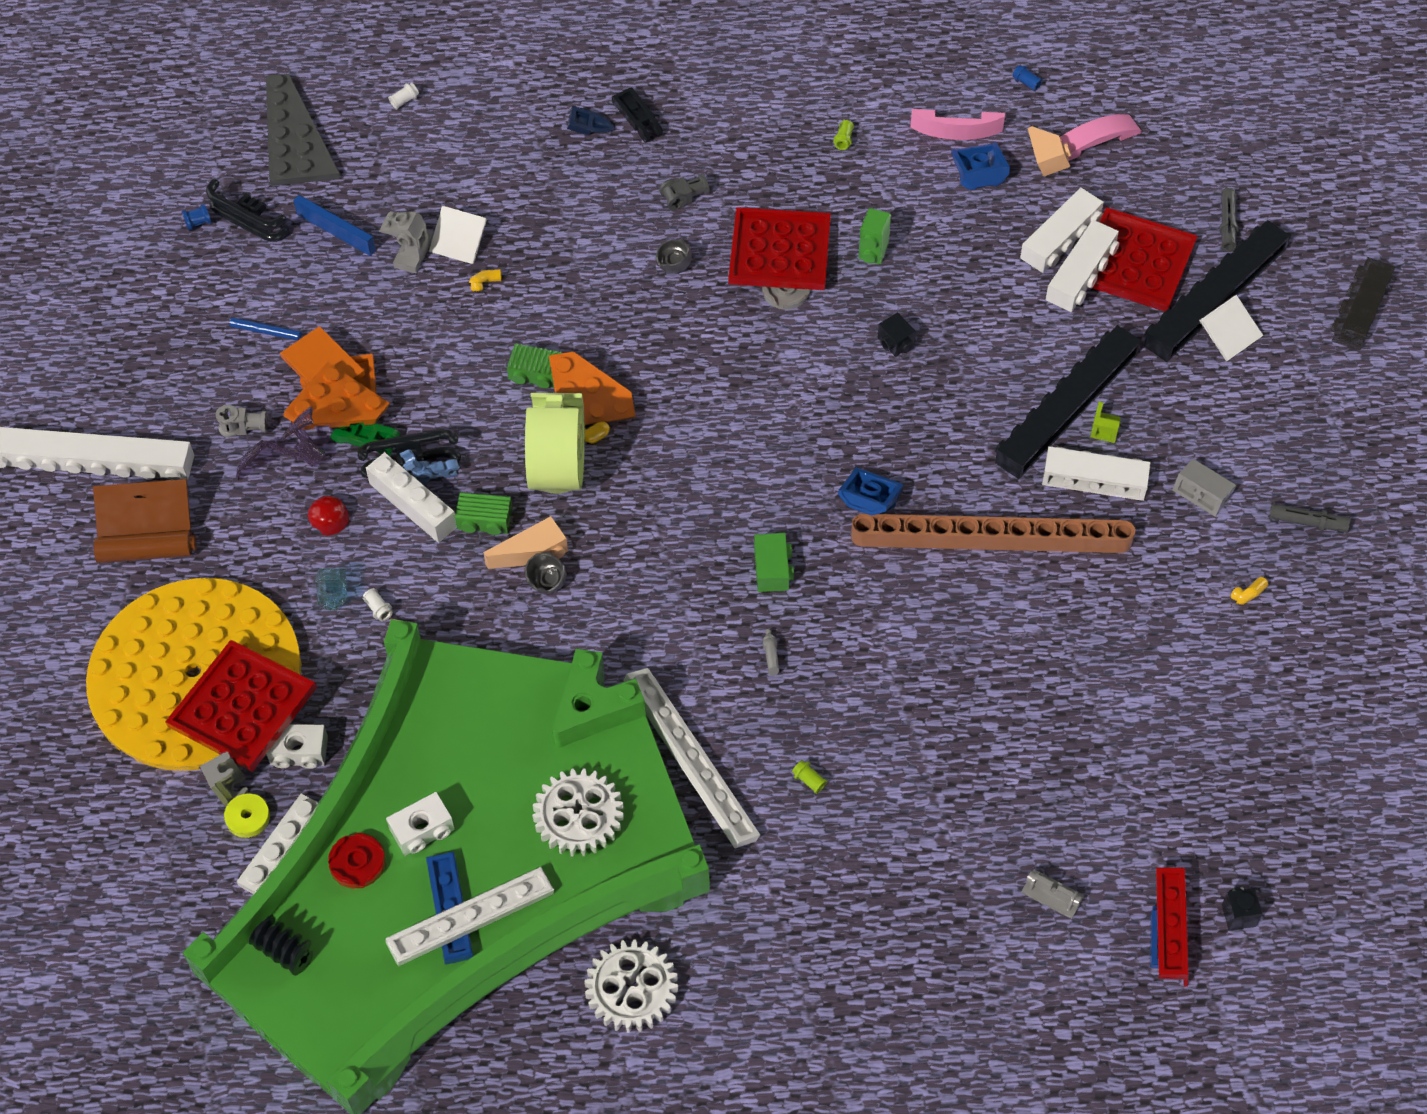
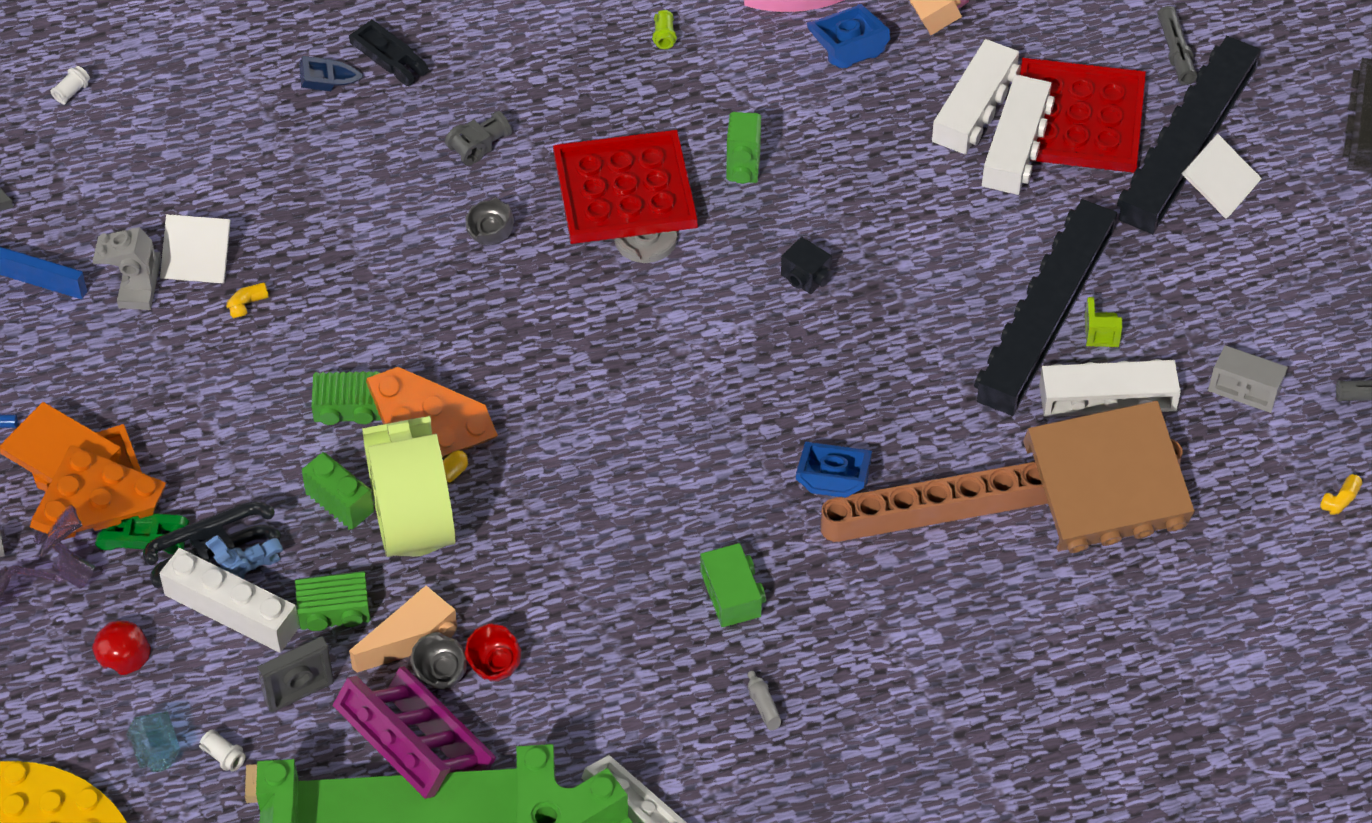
camera: 15 degrees left, 5 degrees down
none -> dark grey tile [257,636,334,713]
none -> bright green brick [302,452,375,530]
none -> magenta fence [332,666,496,799]
none -> red hair [465,623,521,682]
none -> medium nougat panel [1023,400,1194,553]

